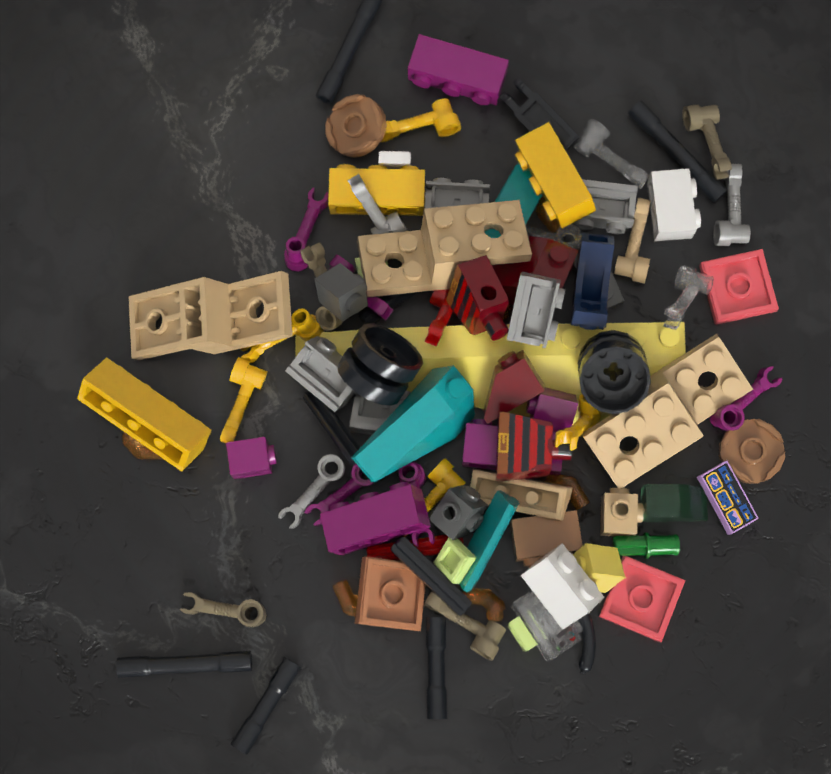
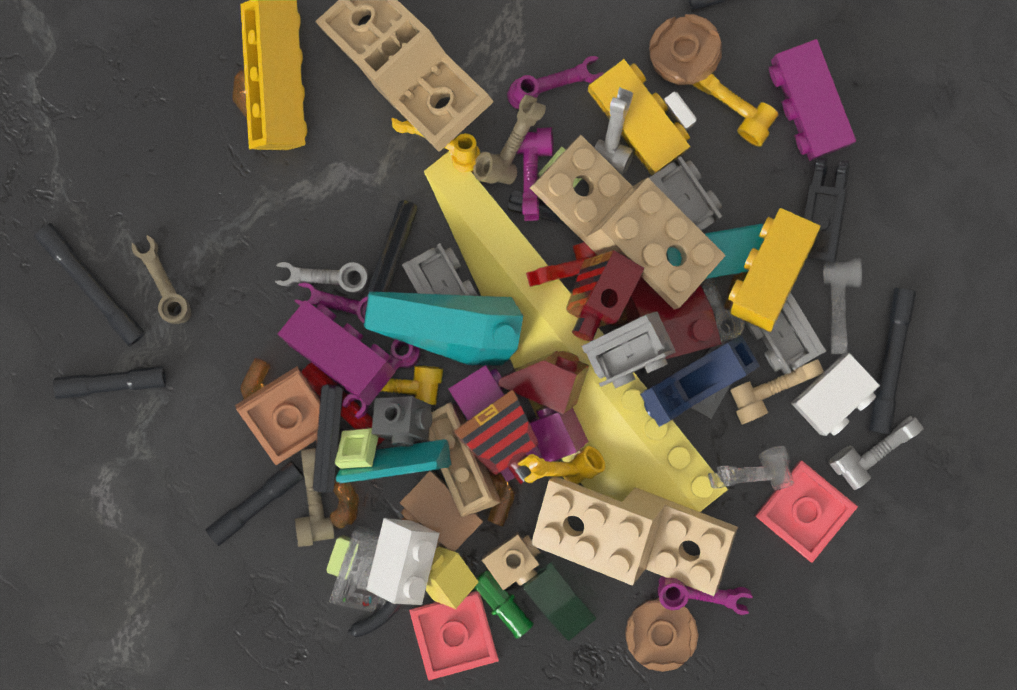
camera: 50 degrees right, 10 degrees up
yellow brick [220,357,268,443] -> none
magenta brick [226,437,277,479] -> none
light grey hinge [285,336,355,412] -> none
dark grey brick [314,263,368,322] -> none
black wheel [337,323,423,406] -> none
black wheel [577,330,651,414] -> none
dark tan brick [682,104,732,179] -> none
tile [697,461,759,535] -> none

